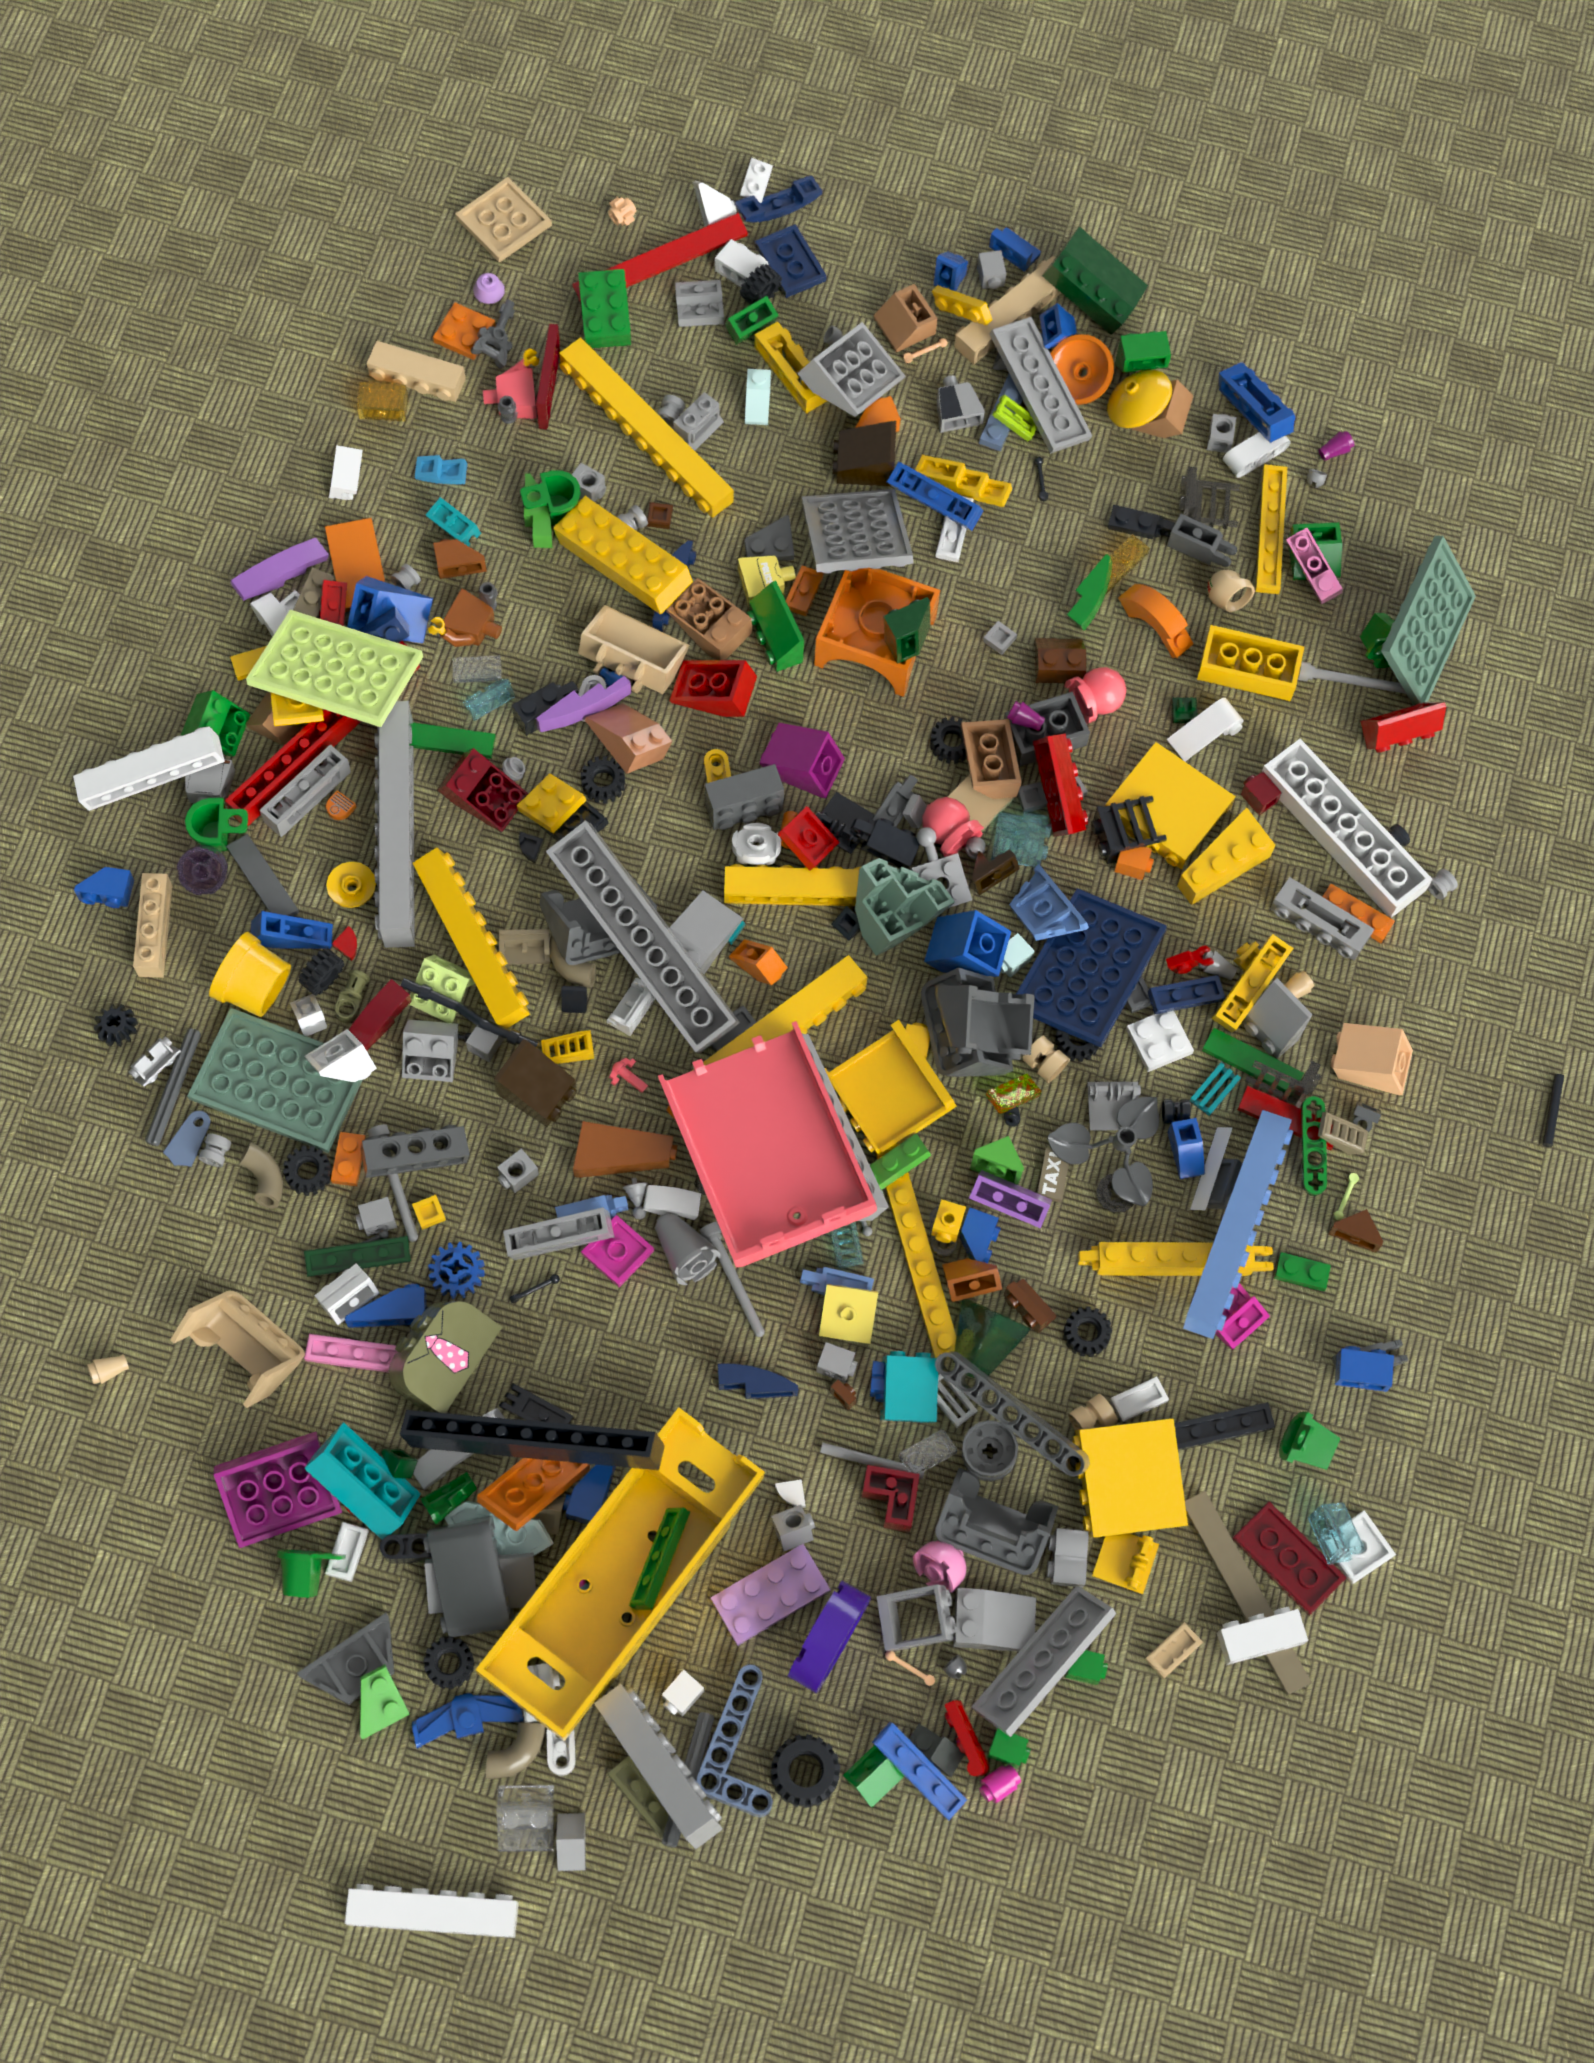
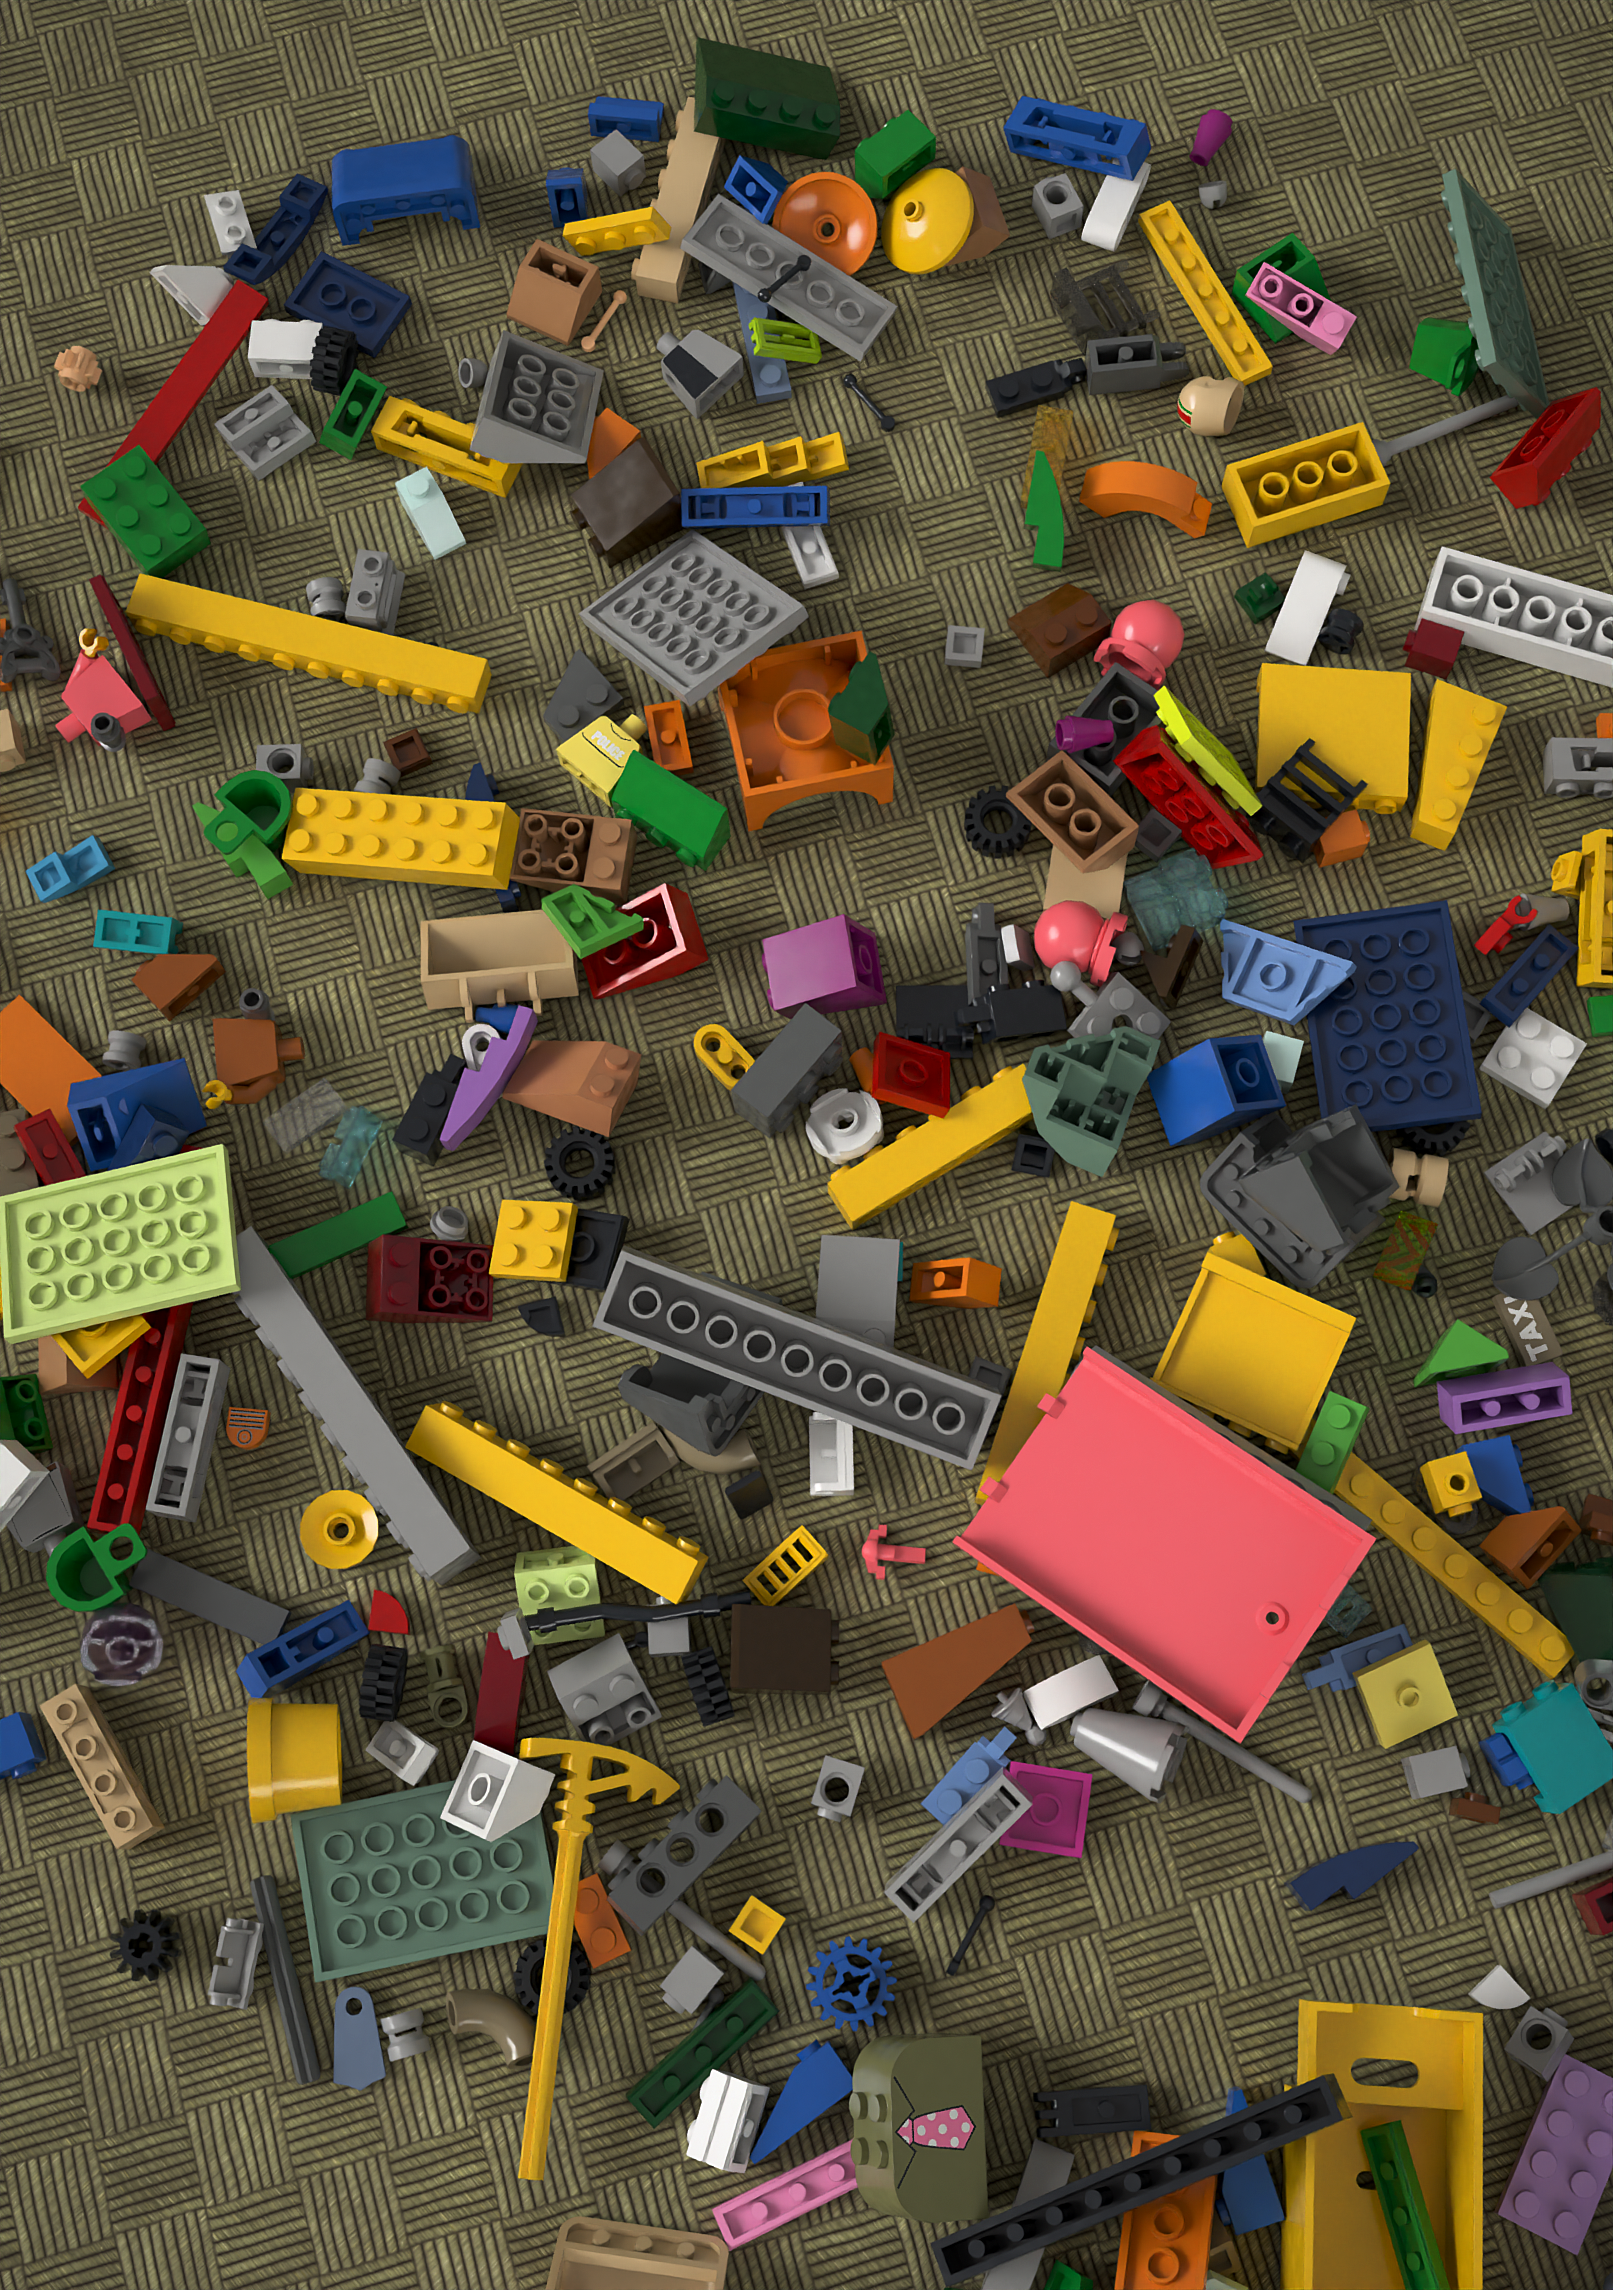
camera: 25 degrees left, 5 degrees up
none -> blue windscreen [332,135,480,246]
none -> light grey plate [497,1607,534,1659]
none -> yellow piece [518,1738,680,2180]
none -> bright green wing [541,884,644,959]
none -> black tyre [681,1646,735,1727]
none -> black hinge [758,255,812,303]
none -> neon yellow plate [1153,685,1262,816]
none -> black wheel [1318,609,1364,654]

